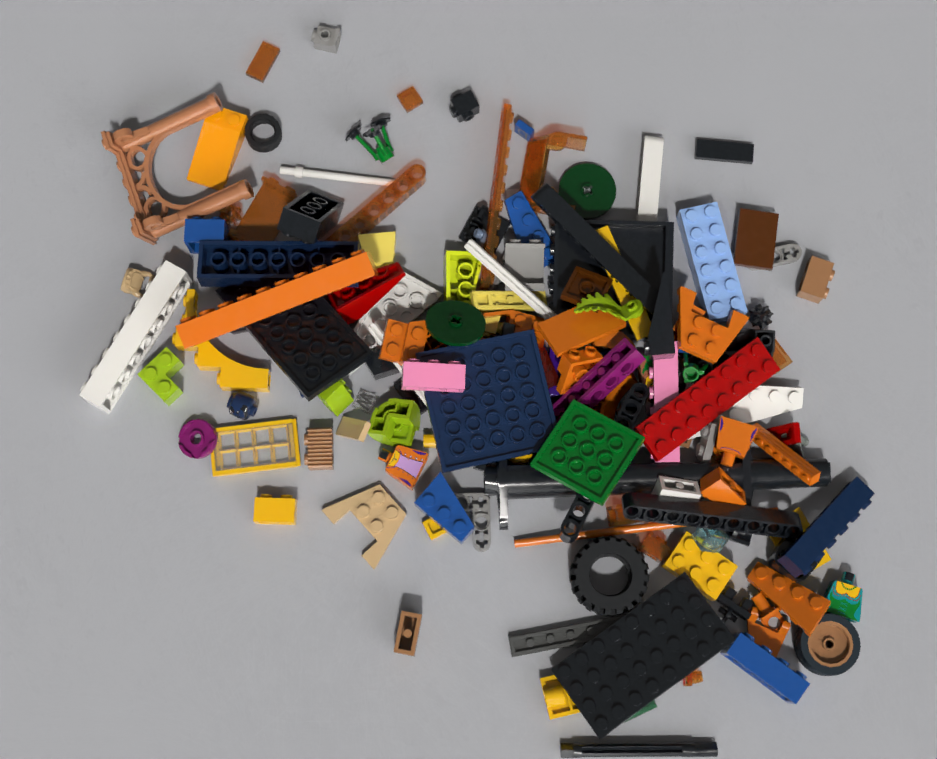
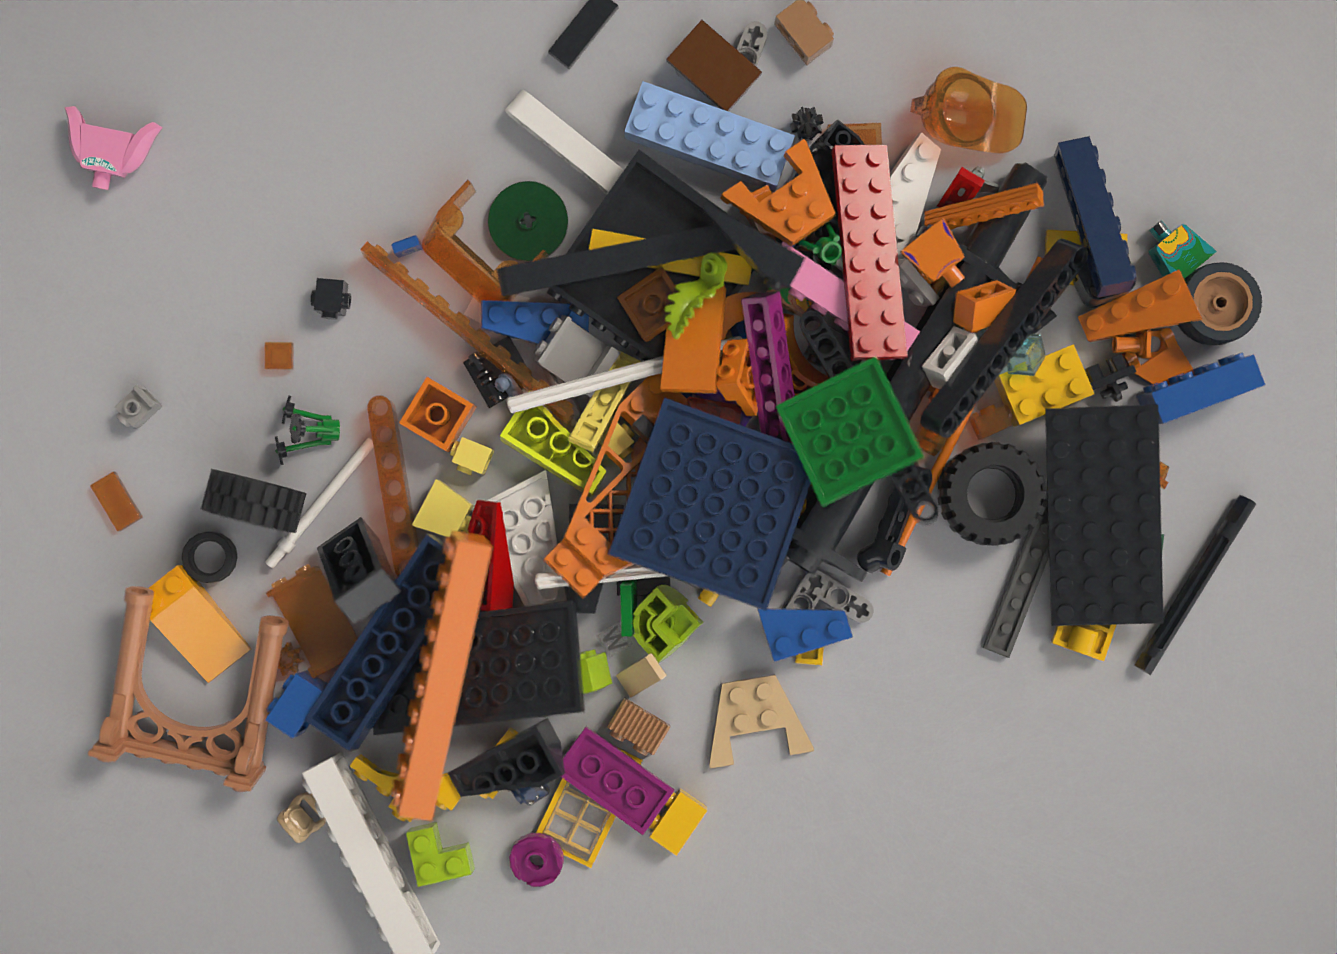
camera: 60 degrees left, 10 degrees up
torso [378,445,429,491] -> none
medium nougat brick [394,611,422,657] -> none
bright pink brick [401,359,466,393] -> none
dark green piece [425,300,486,346] -> none
none -> black tyre [201,469,307,533]
none -> orange brick [399,377,477,453]
none -> black wedge [448,718,565,797]
none -> light yellow brick [450,437,495,475]
none -> magenta plate [561,726,675,835]
none -> green tile [620,579,637,637]
none -> black plate [857,461,932,573]
none -> clear orange piece [910,67,1027,154]

